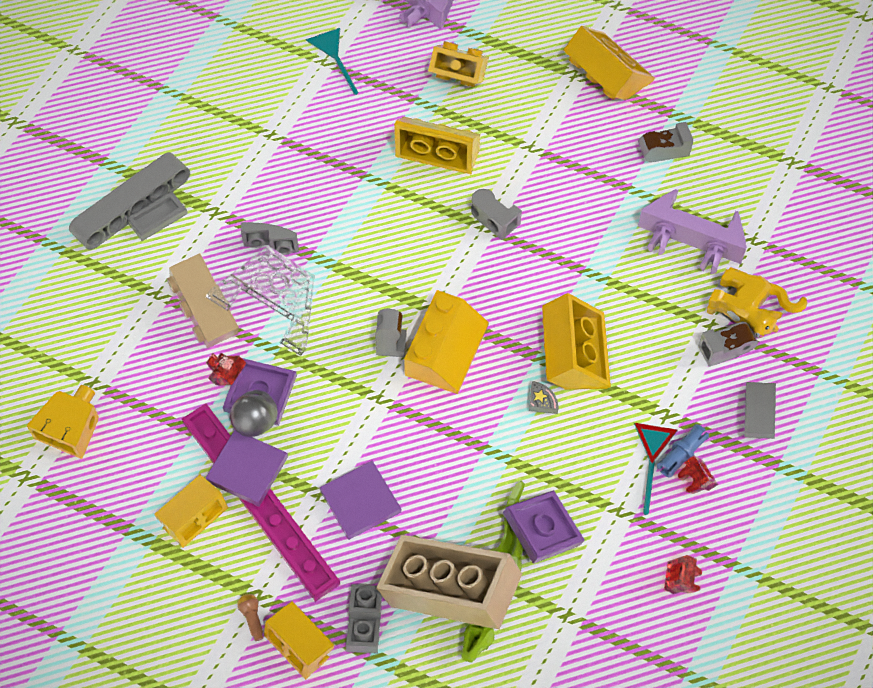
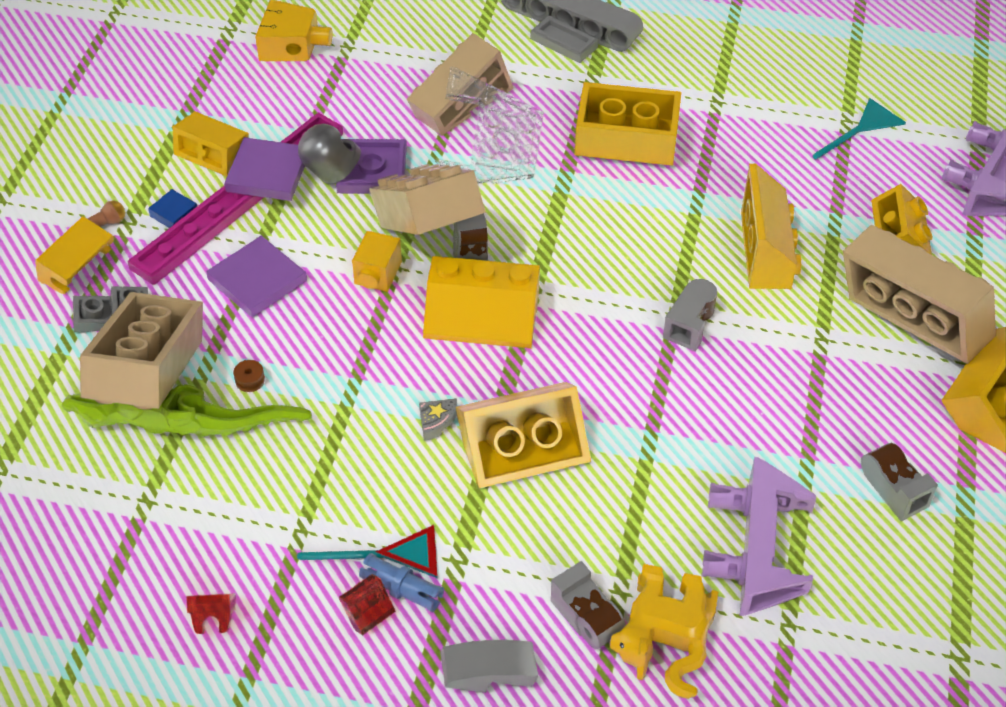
camera: 75 degrees right, 10 degrees down
clear red tile [206,353,246,385] -> none
light grey slope [241,222,299,255] -> none
medium lavender tile [502,490,585,564] -> none
none -> blue tile [148,189,197,228]
none -> dark orange piece [233,360,265,392]
none -> yellow brick [352,231,402,292]
none -> tan brick [369,164,486,235]
none -> yellow brick [574,82,682,166]
none -> tan brick [843,224,996,364]

